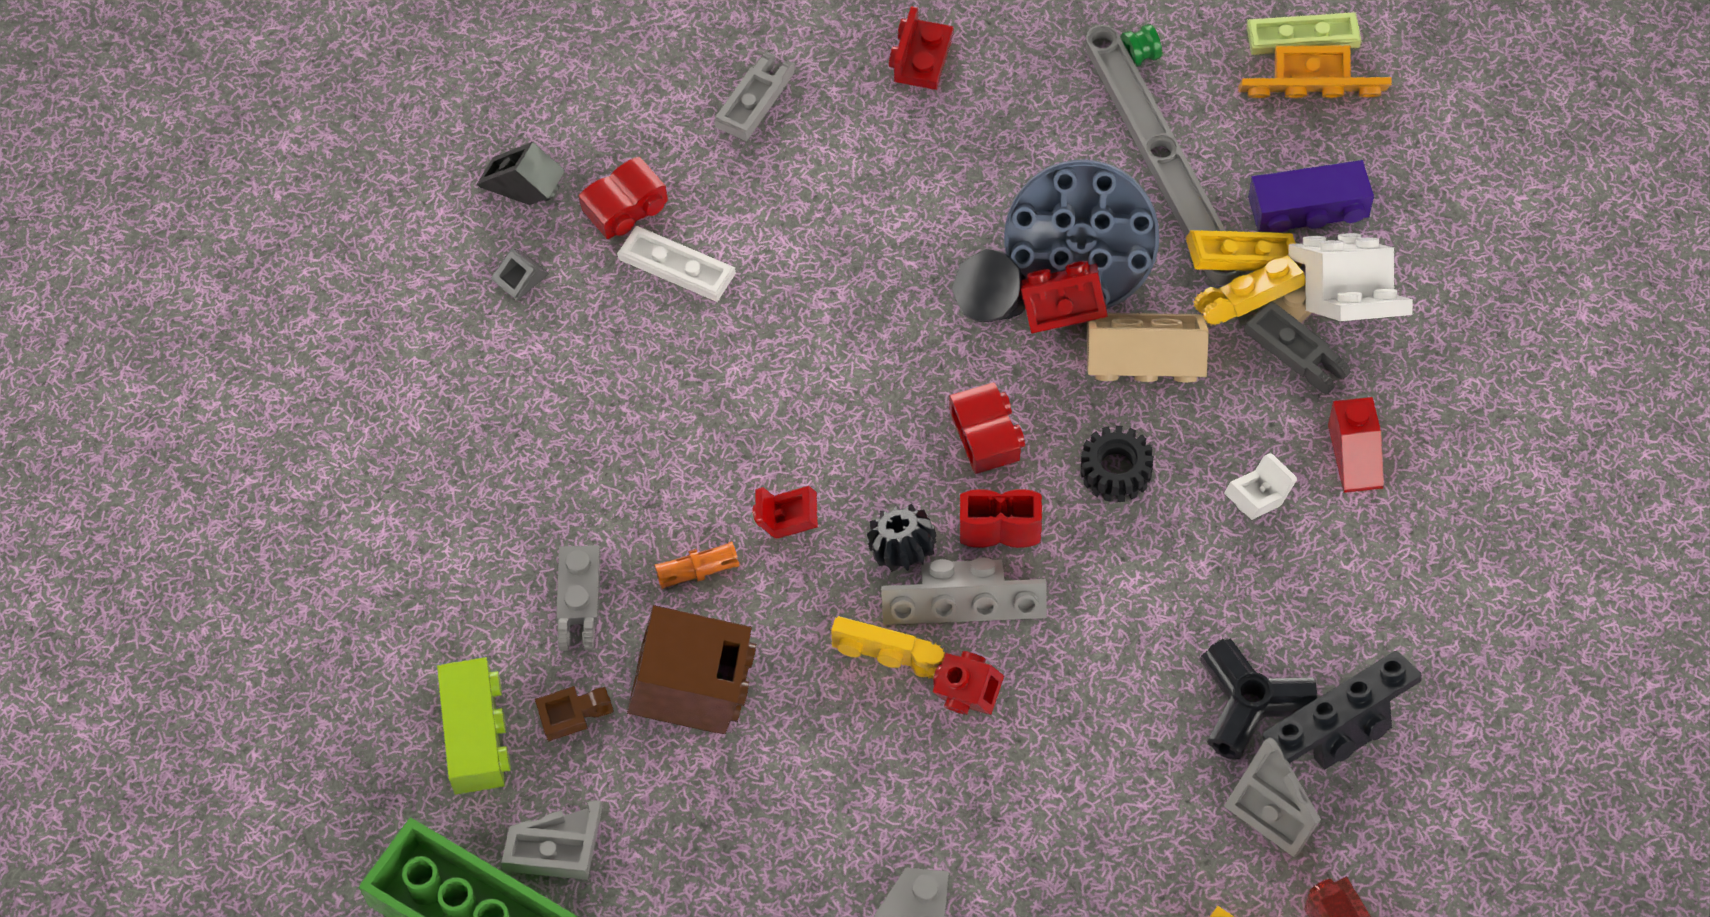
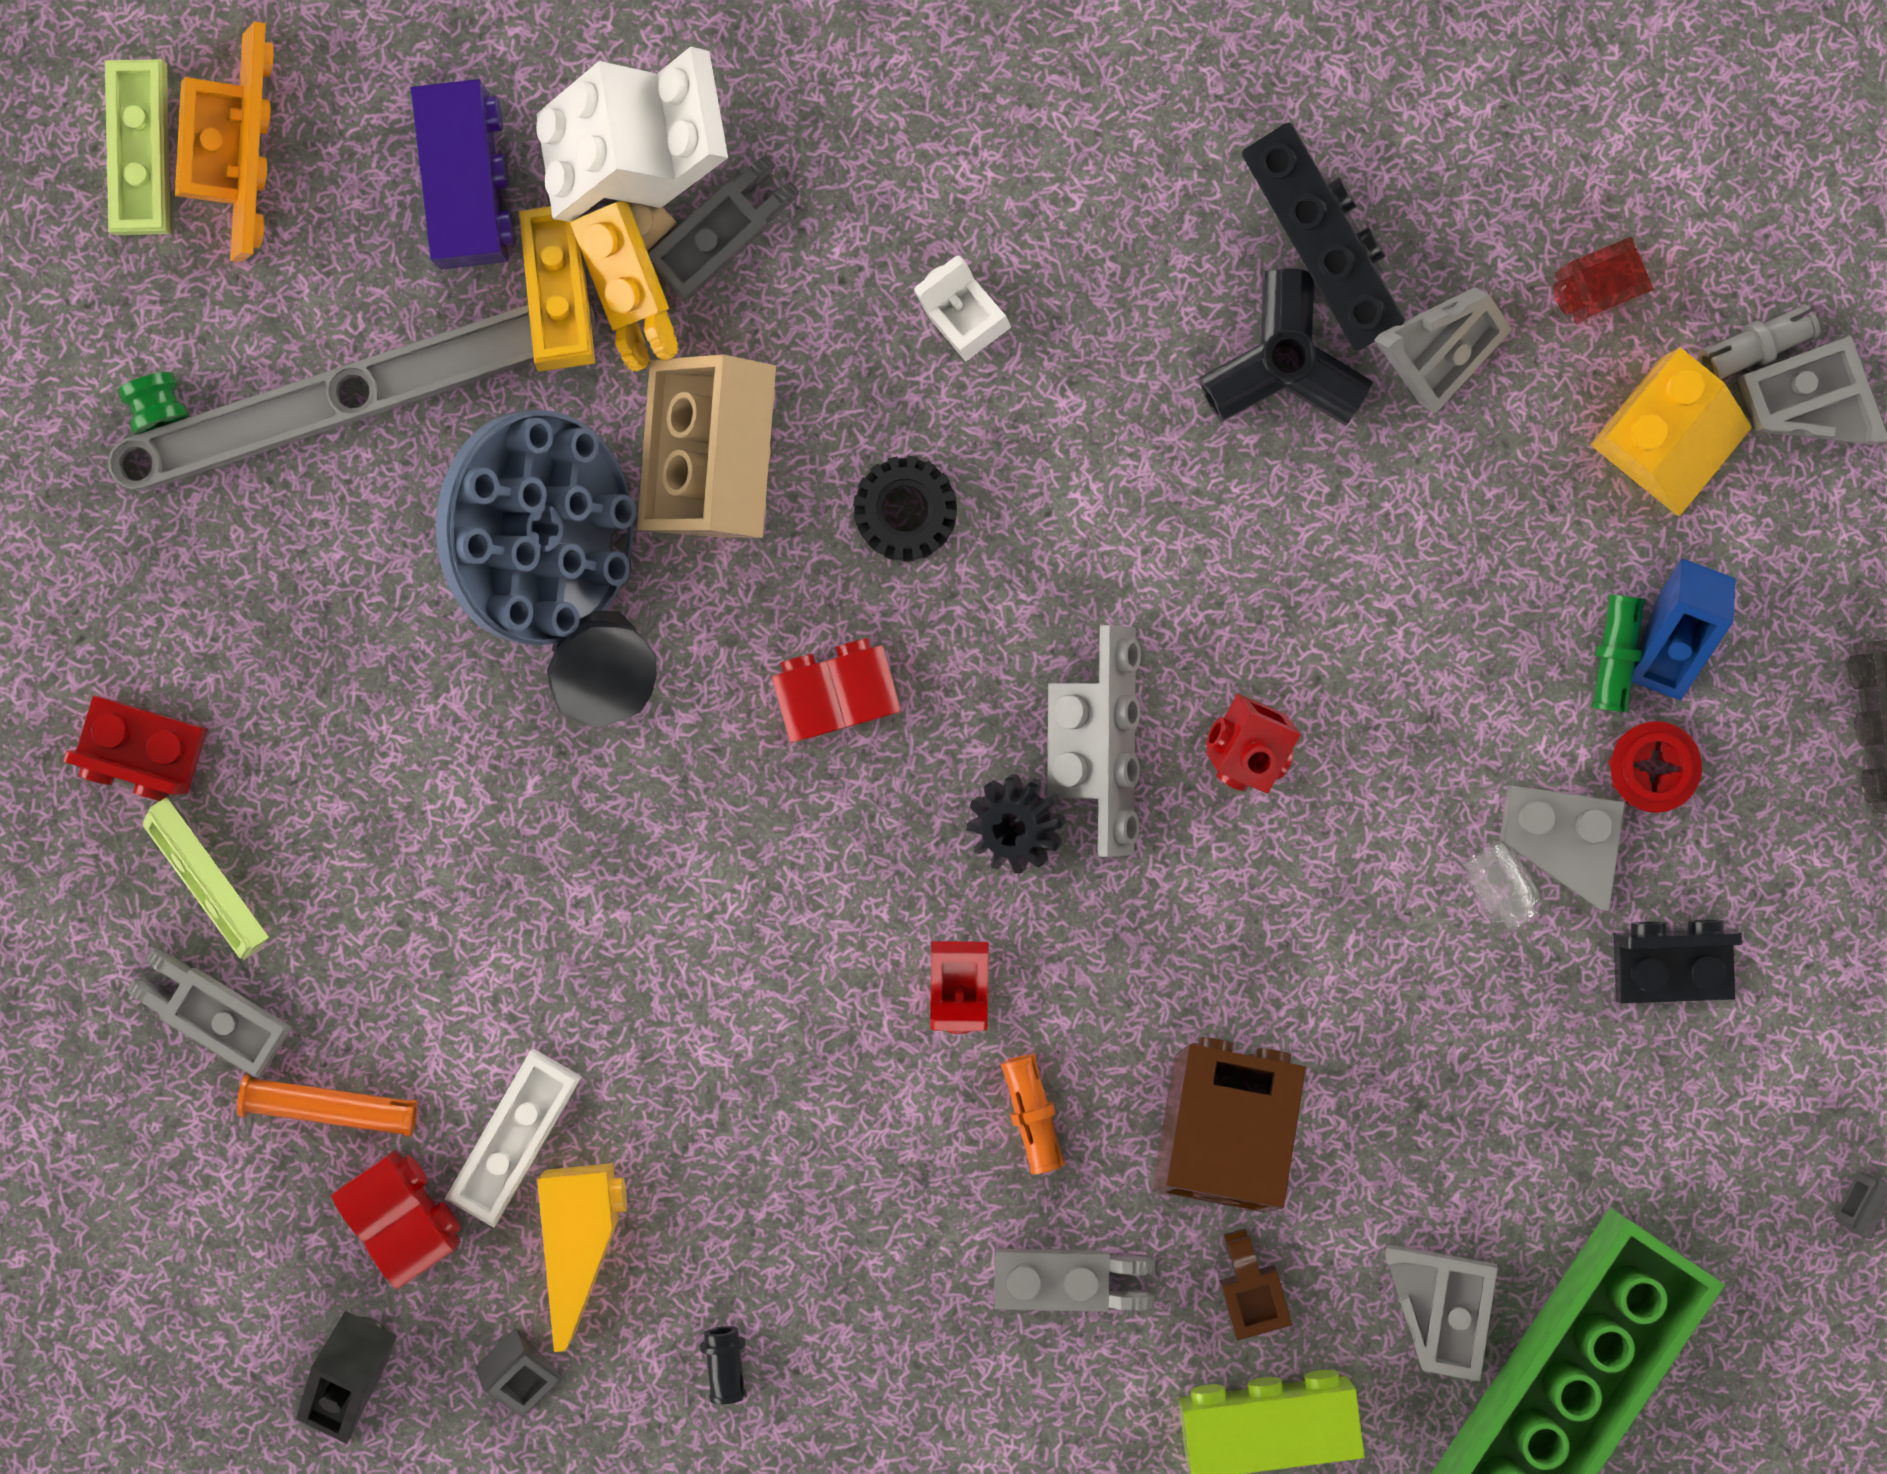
camera: 90 degrees left, 30 degrees up
yellow hinge [831,616,945,679] -> none
red brick [960,489,1042,548] -> none
red bracket [1021,261,1108,334] -> none
slope [1328,397,1384,493] -> none
none -> yellowish green tile [143,797,269,960]
none -> orange pin [237,1072,418,1137]
none -> yellow slope [537,1163,627,1352]
none -> black pin [700,1326,747,1404]
none -> clear brick [1462,840,1543,930]

